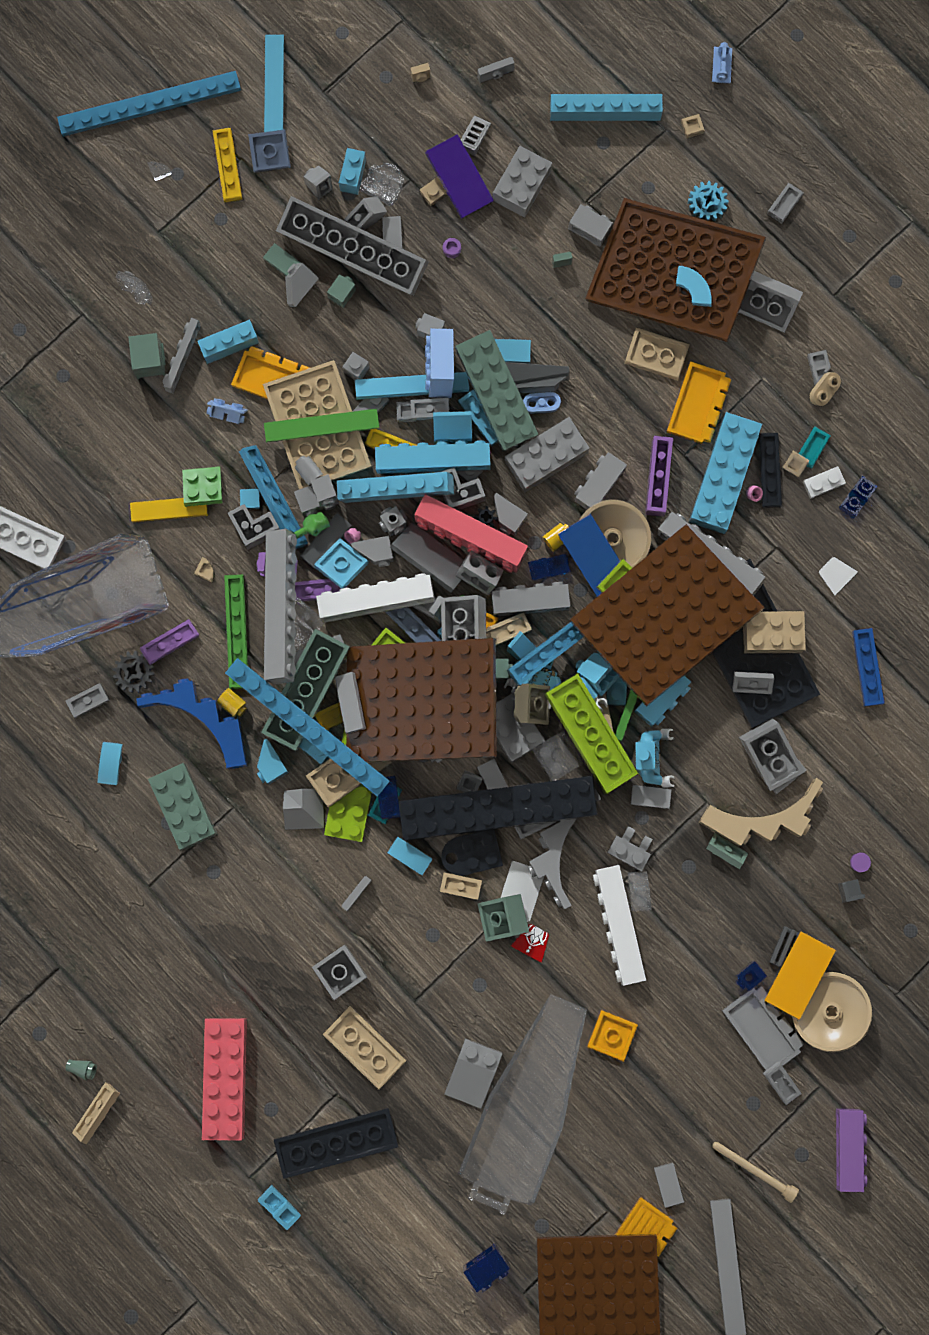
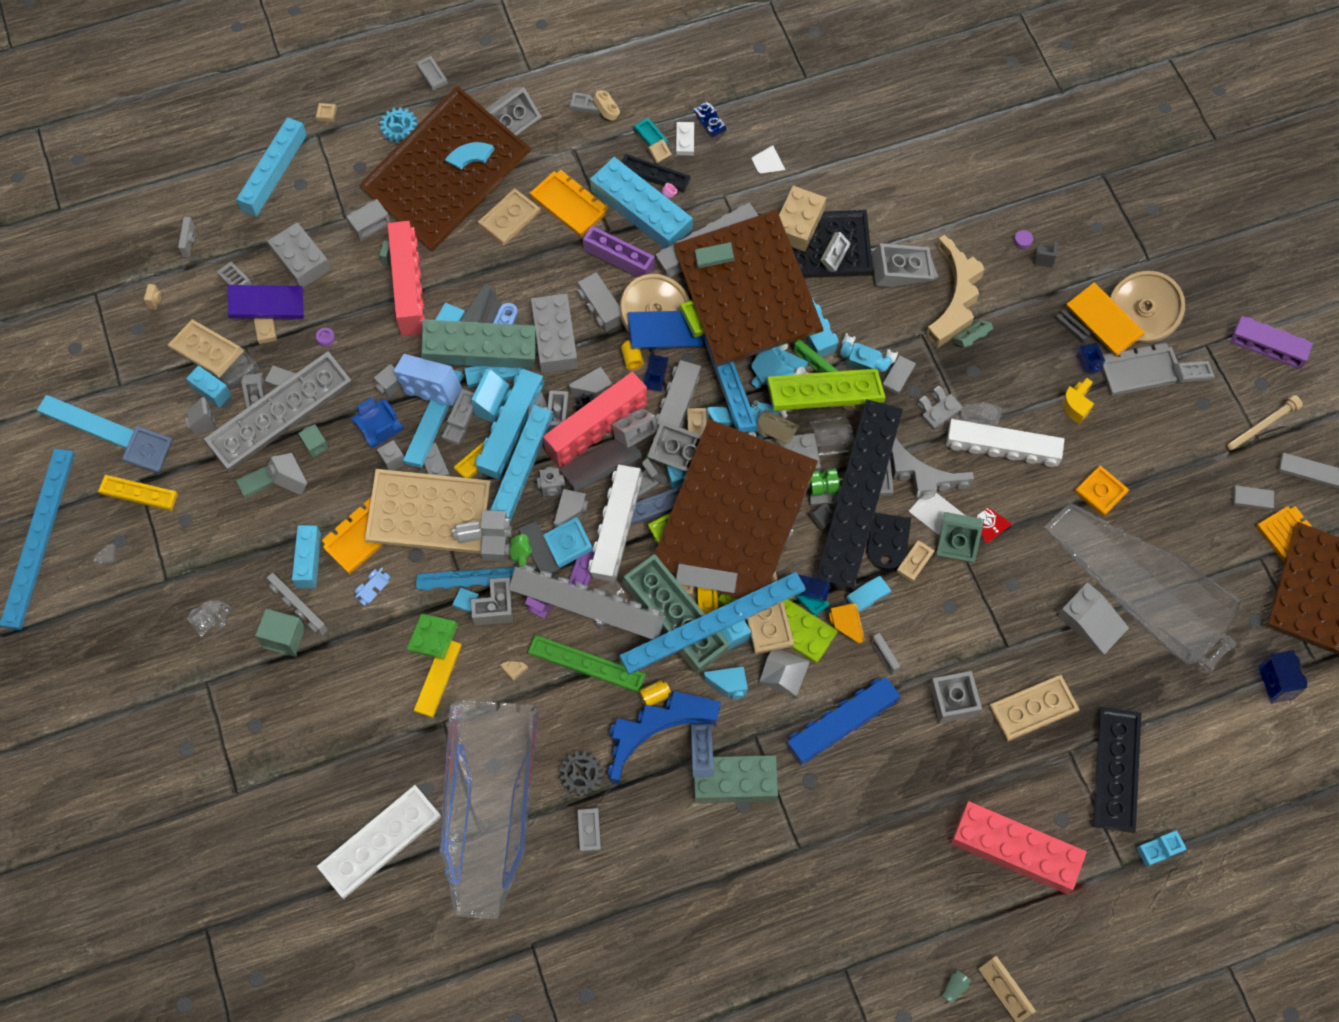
camera: 65 degrees left, 15 degrees down
medium azure slope [97,742,123,785] -> none
medium lavender tile [140,619,199,665] -> none
bright green tile [264,409,379,443] -> none
bright pink hinge [344,528,361,544] -> none
light blue hinge [712,42,732,83] -> none
blue plate [852,628,884,707] -> none
none -> tan tile [168,319,244,378]
none -> blue panel [351,398,404,449]
none -> coral brick [388,221,425,336]
none -> sand blue plate [691,724,714,778]
none -> sand green tile [695,242,735,268]
none -> blue brick [787,677,900,766]
none -> bright green wheel [808,469,843,497]
none -> light orange slope [829,603,865,643]
none -> yellow brick [1062,378,1094,424]

